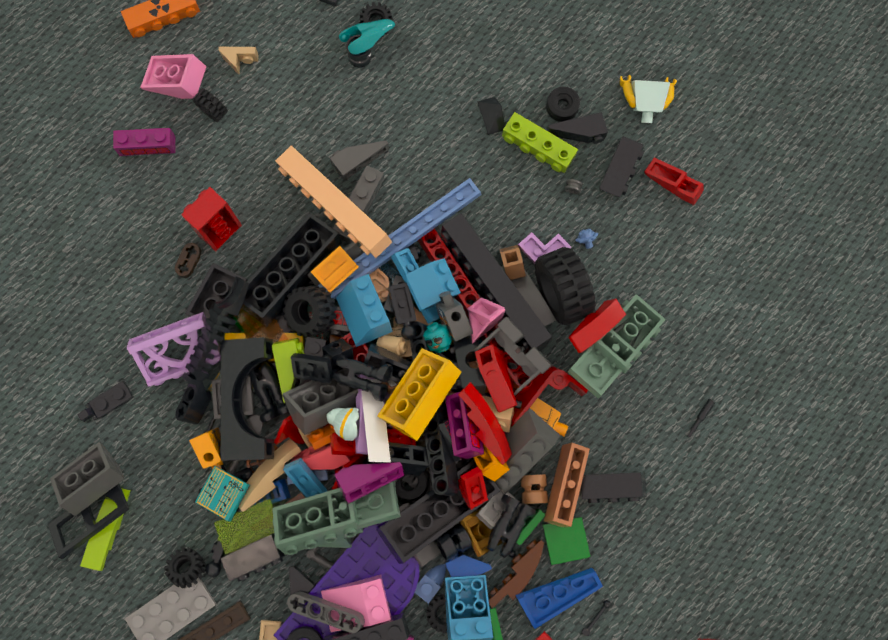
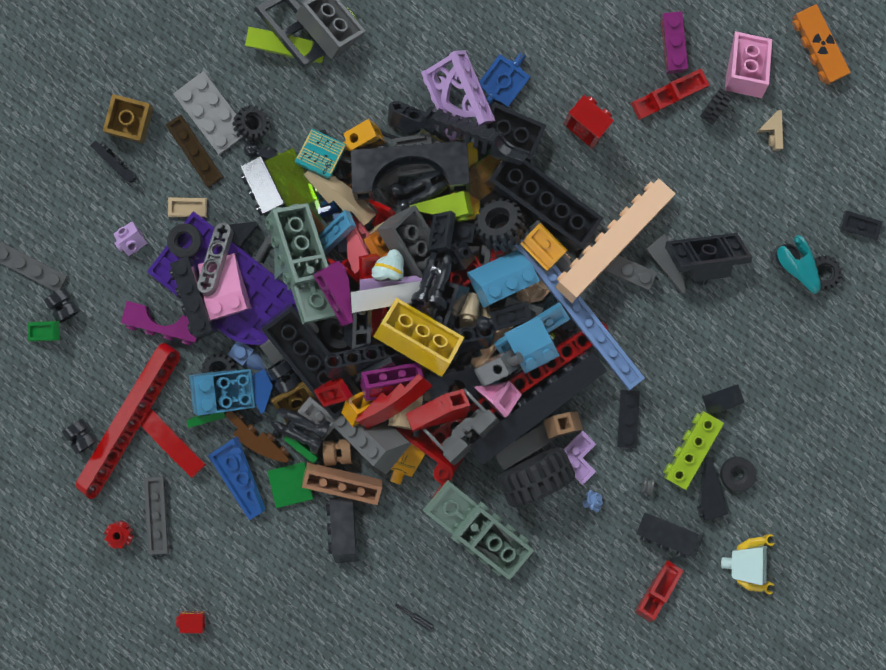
camera: 90 degrees right, 10 degrees up
black hinge [77,381,134,422] -> none
dark brown beam [175,243,201,278] -> none
teal head [423,322,452,353] -> none
red slope [568,299,626,353] -> none
black hinge [582,600,611,636] -> none
none -> blue plate [479,53,531,108]
none -> black plate [617,390,640,449]
none -> red slope [630,69,710,120]
none -> black brick [665,233,752,286]

